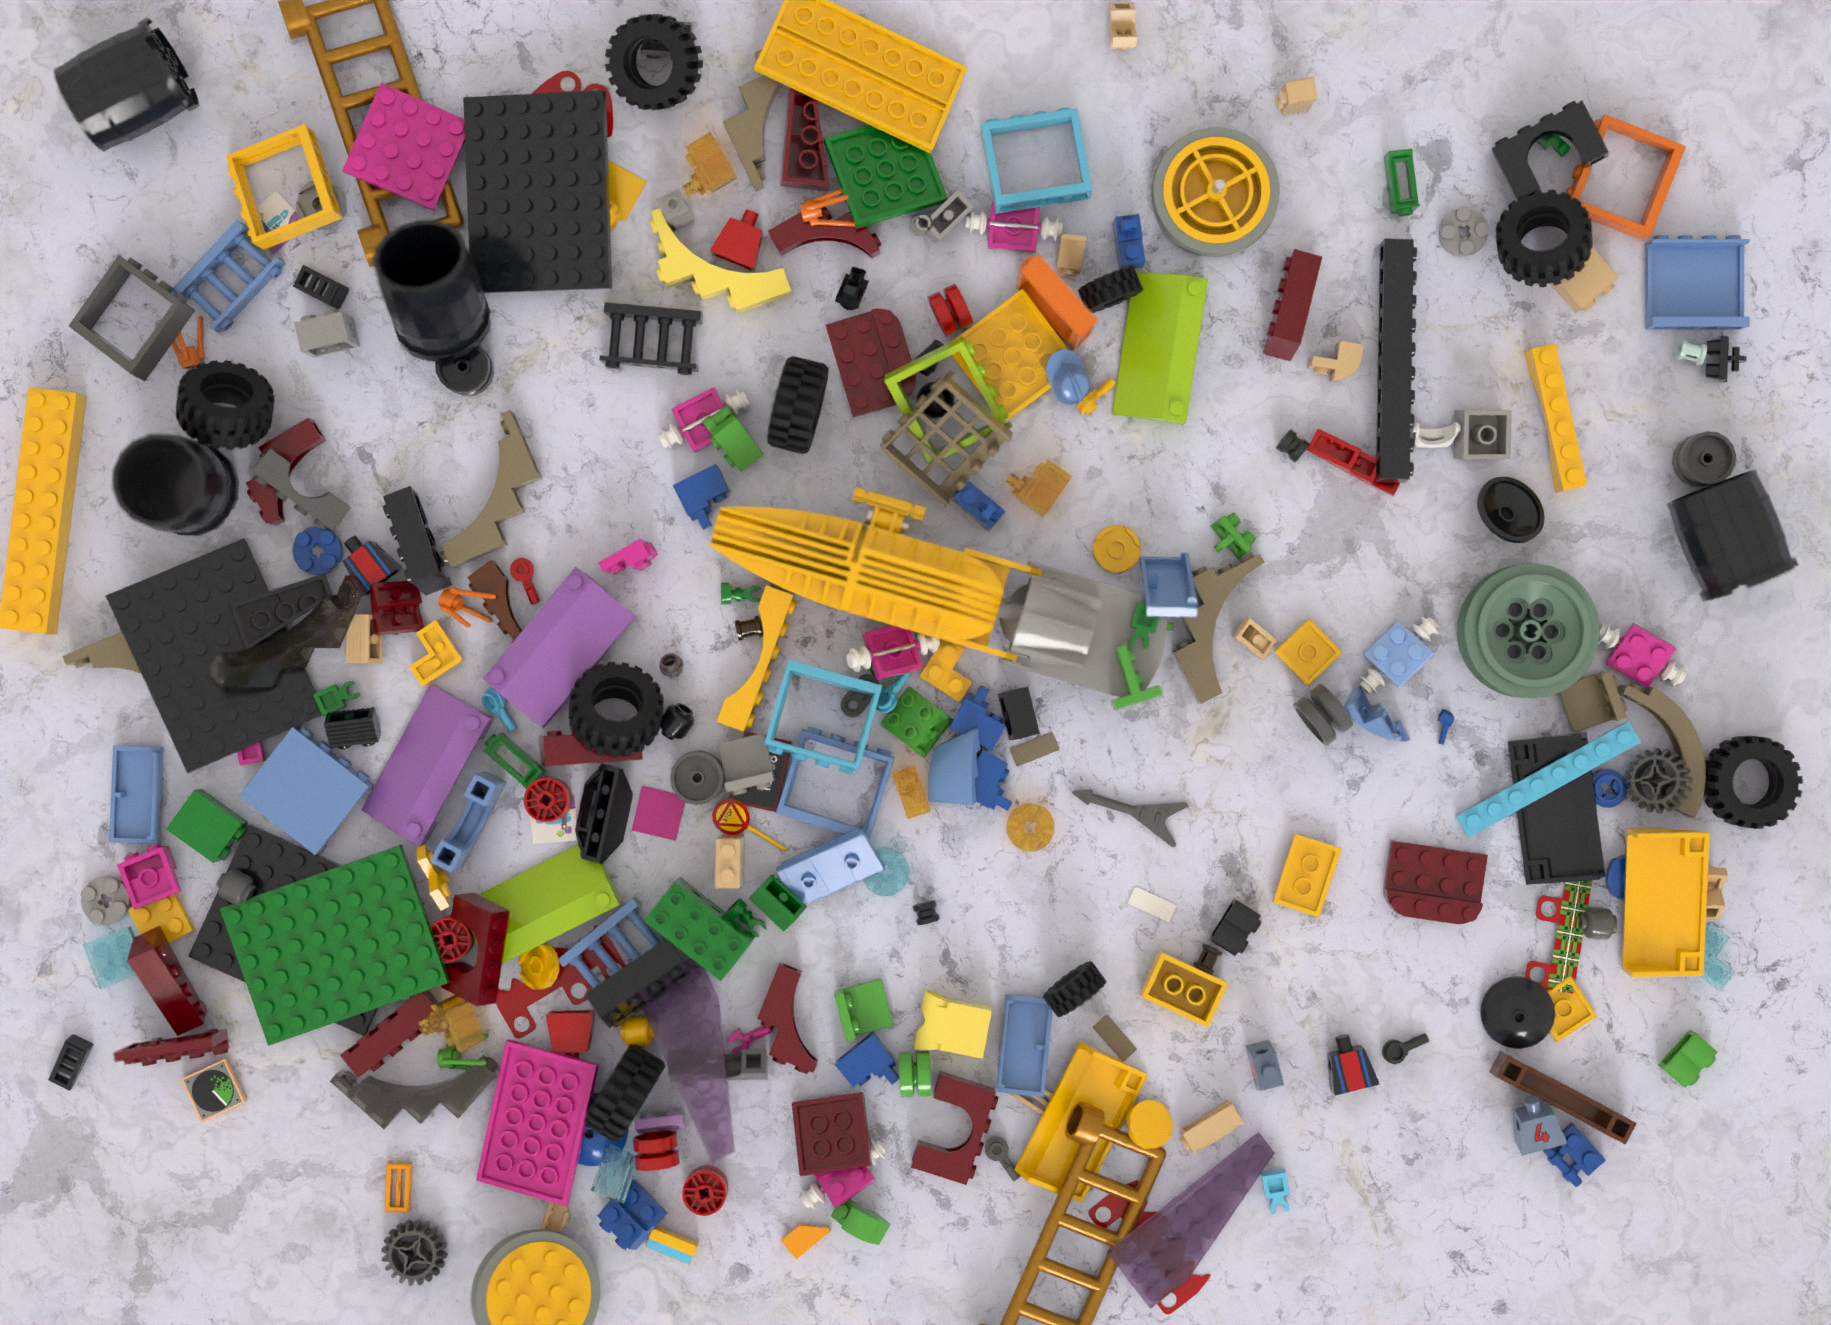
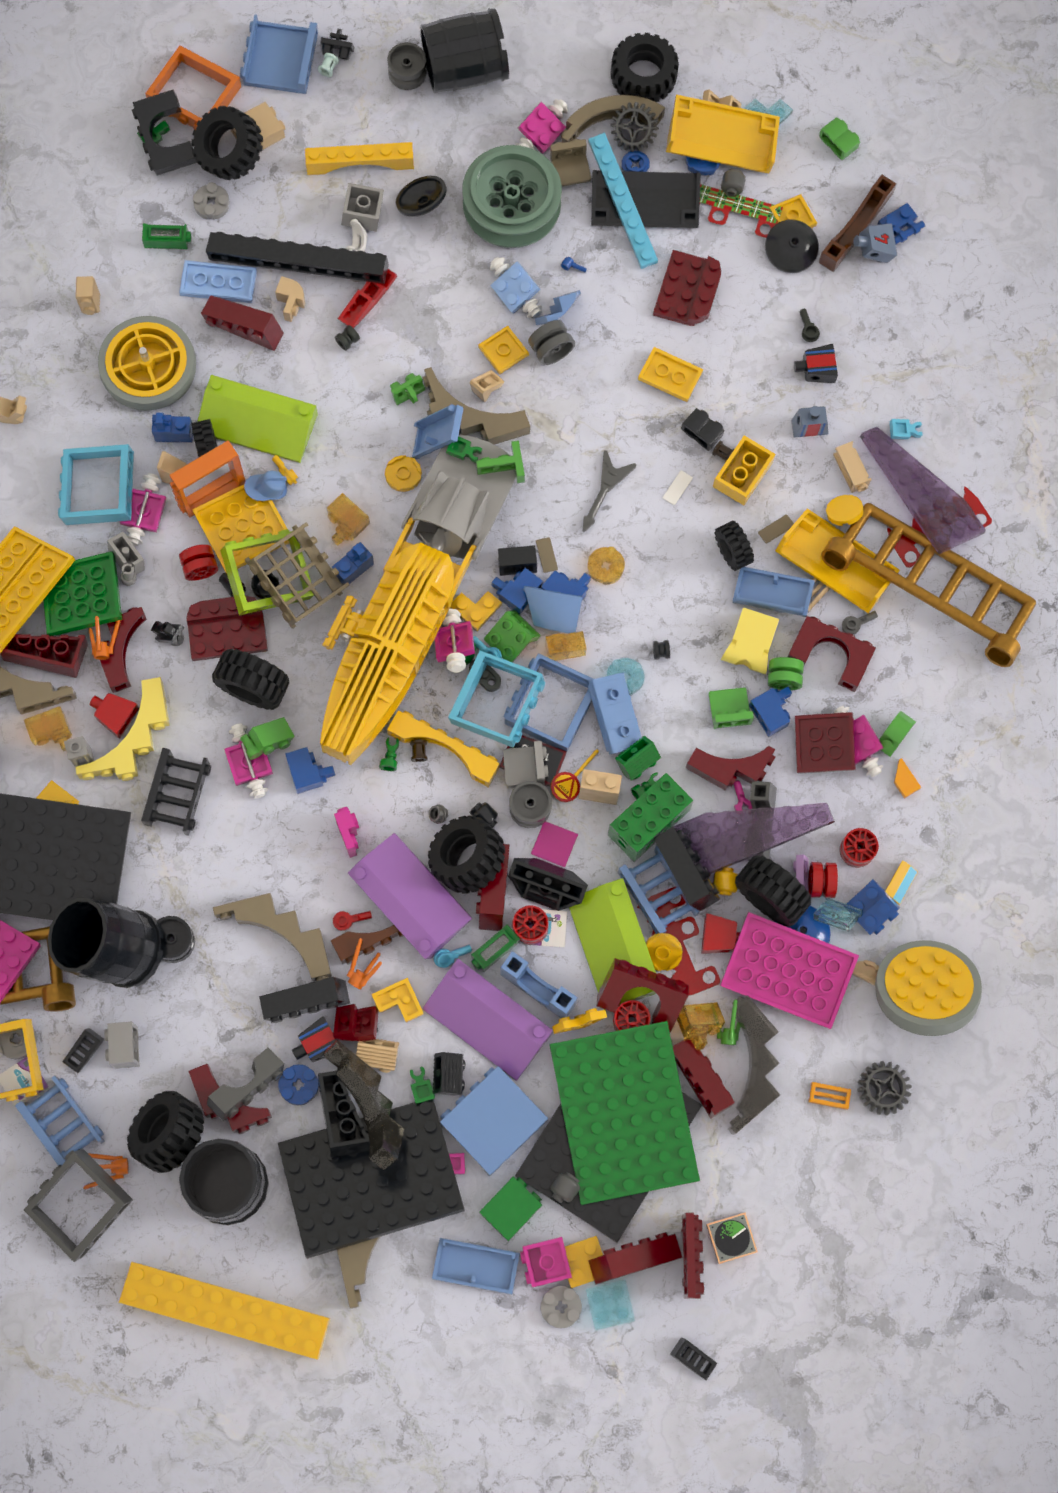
camera: 85 degrees left, 15 degrees down
none -> light blue tile [179,260,257,303]

